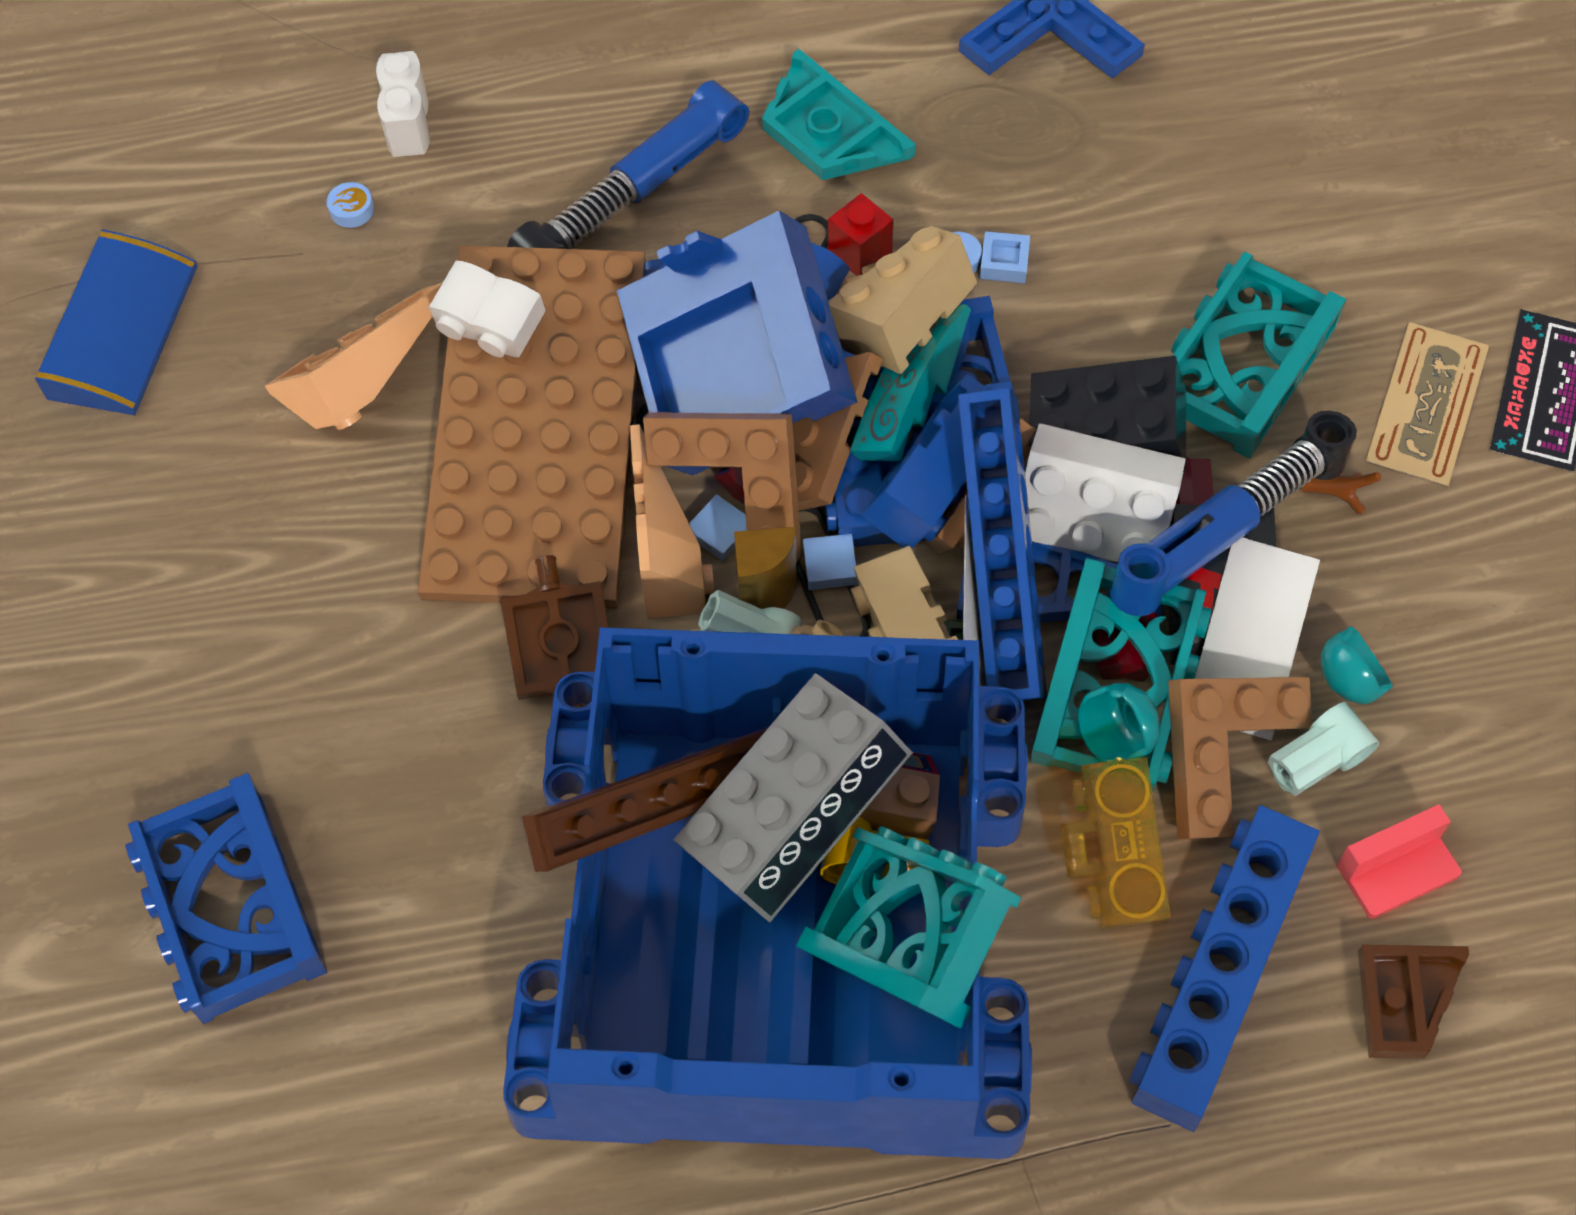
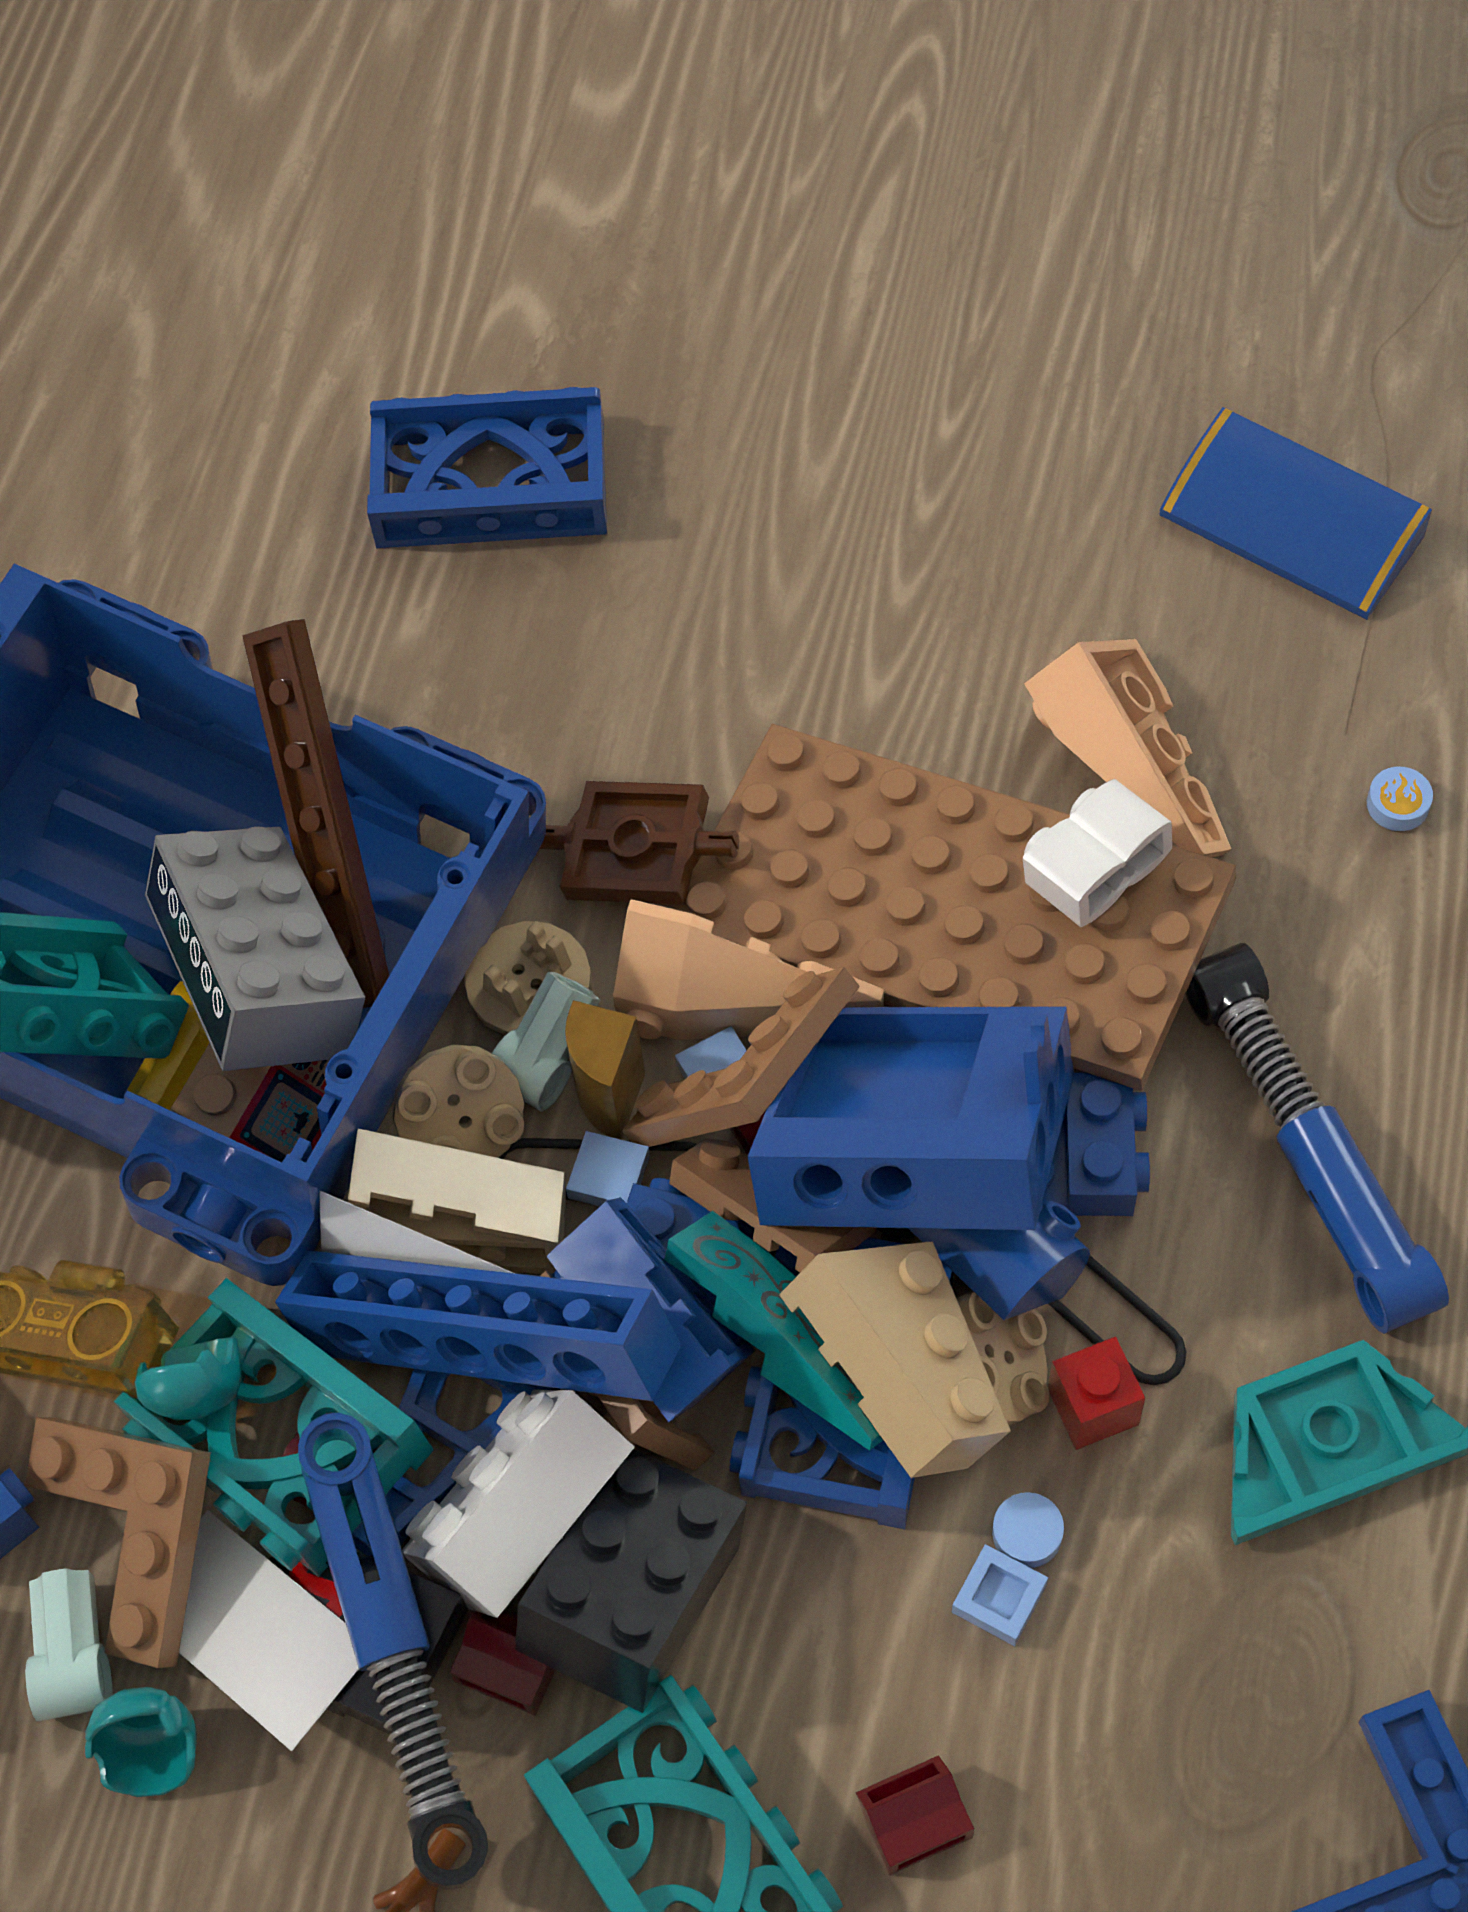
camera: 115 degrees right, 0 degrees up
none -> dark red piece [855,1755,974,1875]

